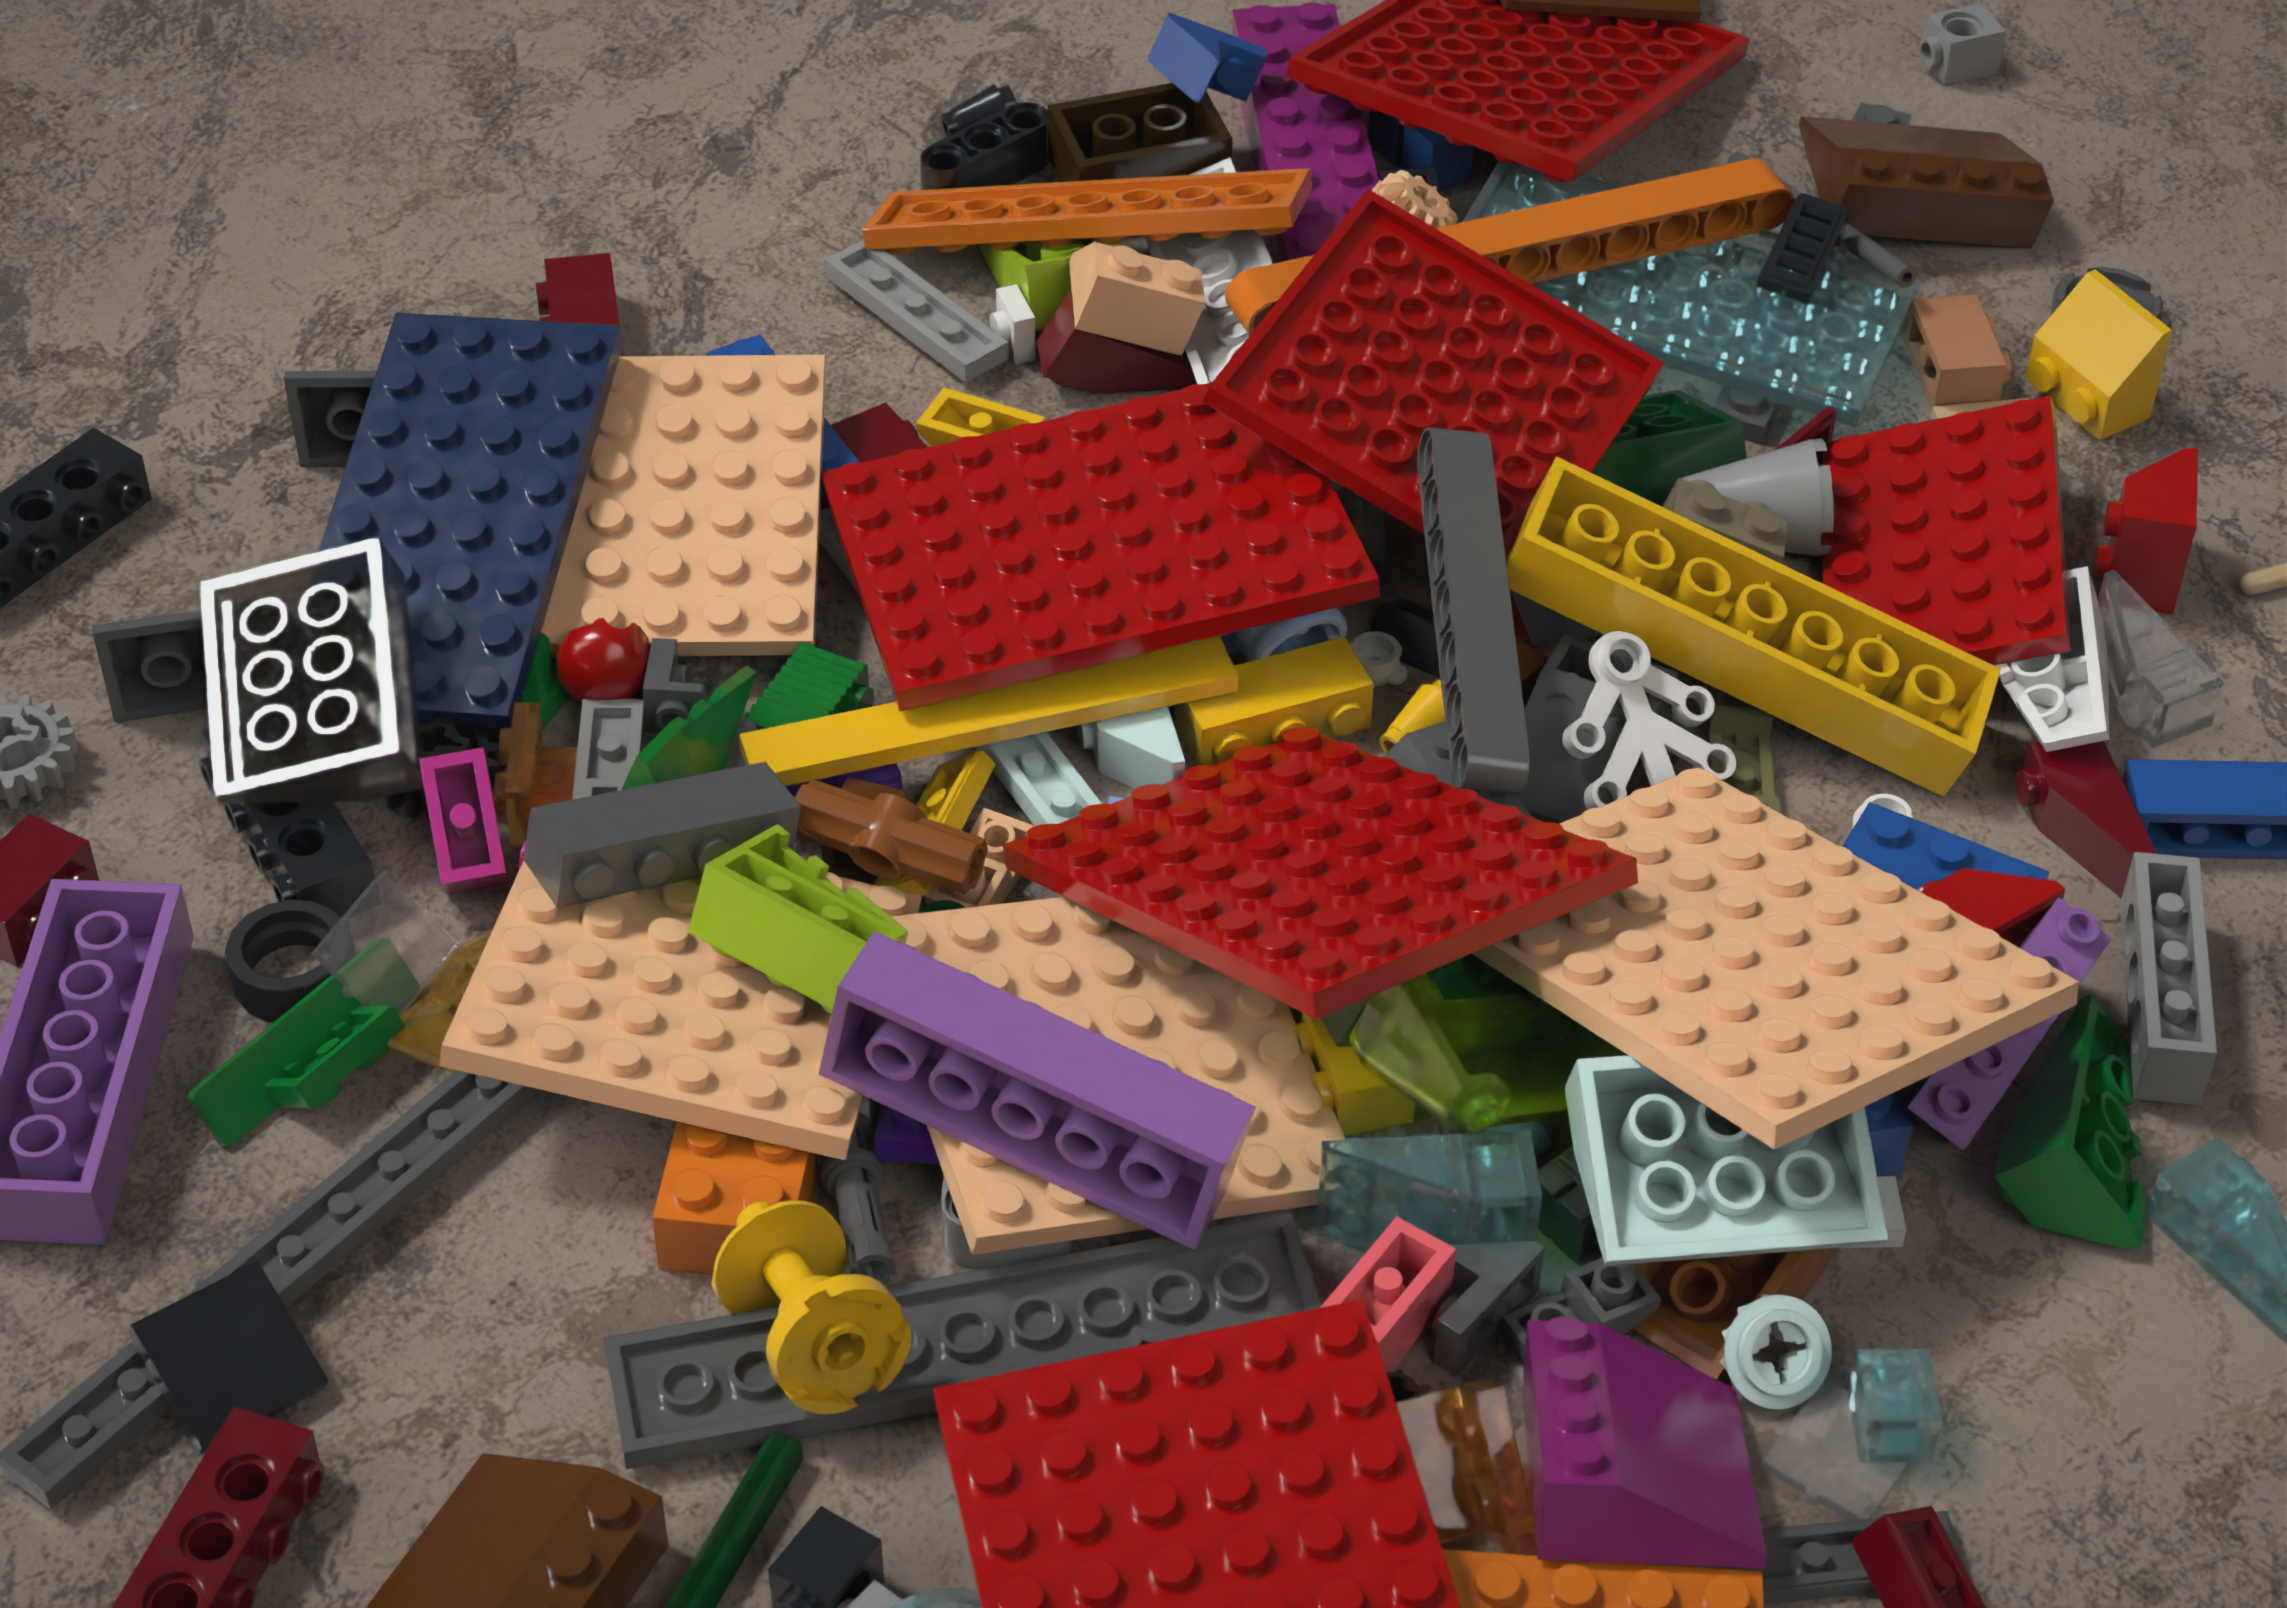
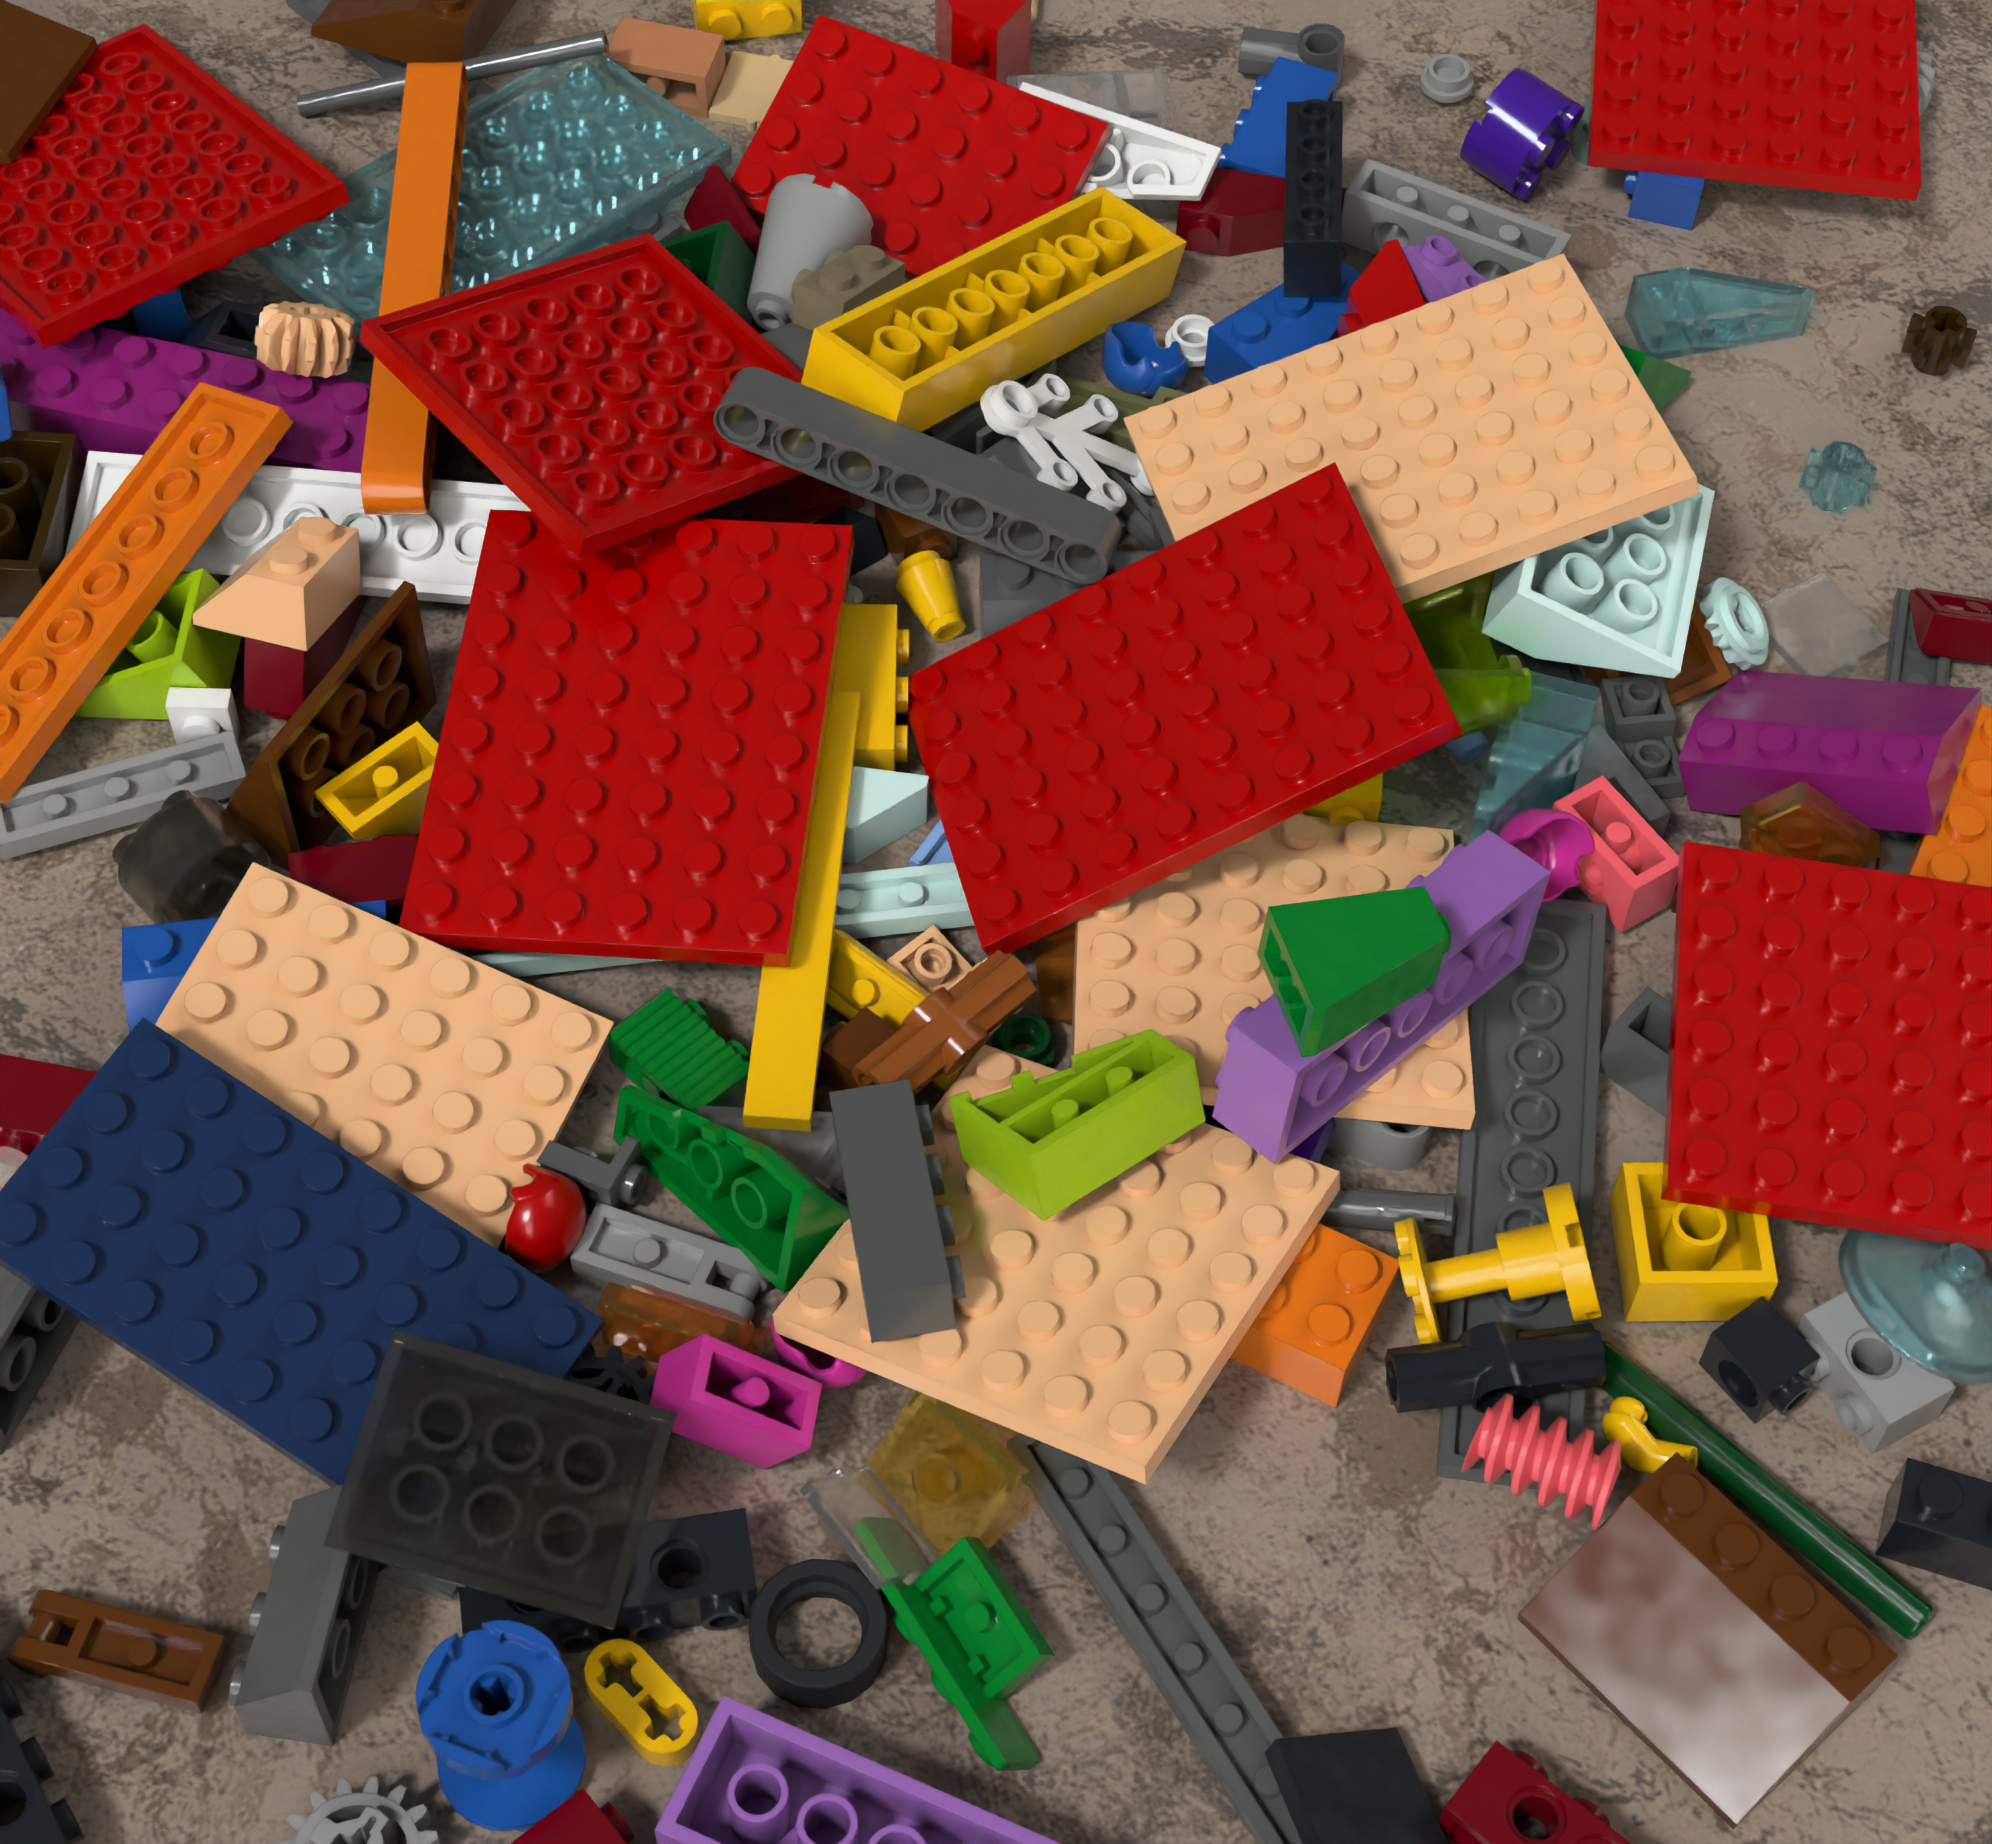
camera: 70 degrees left, 10 degrees up
black slope [1756,193,1850,304] -> none
clear light blue brick [1847,1346,1942,1463] -> none
none -> reddish brown plate [7,1589,230,1714]
none -> clear smoke brick [112,790,271,924]
none -> reddish brown slope [225,581,437,872]
none -> blue piece [415,1620,586,1832]
none -> yellow beam [584,1638,700,1767]
none -> blue hair [1102,322,1189,398]
none -> green slope [1257,886,1451,1057]
none -> black brick [1283,99,1343,296]
none -> black piece [1384,1322,1607,1413]
none -> coral piece [1461,1392,1623,1531]
none -> dark pink hair [1498,808,1594,903]
none -> yellow arm [1602,1396,1698,1474]
none -> yellow brick [1609,1162,1778,1322]
none -> clear light blue gear [1799,441,1877,514]

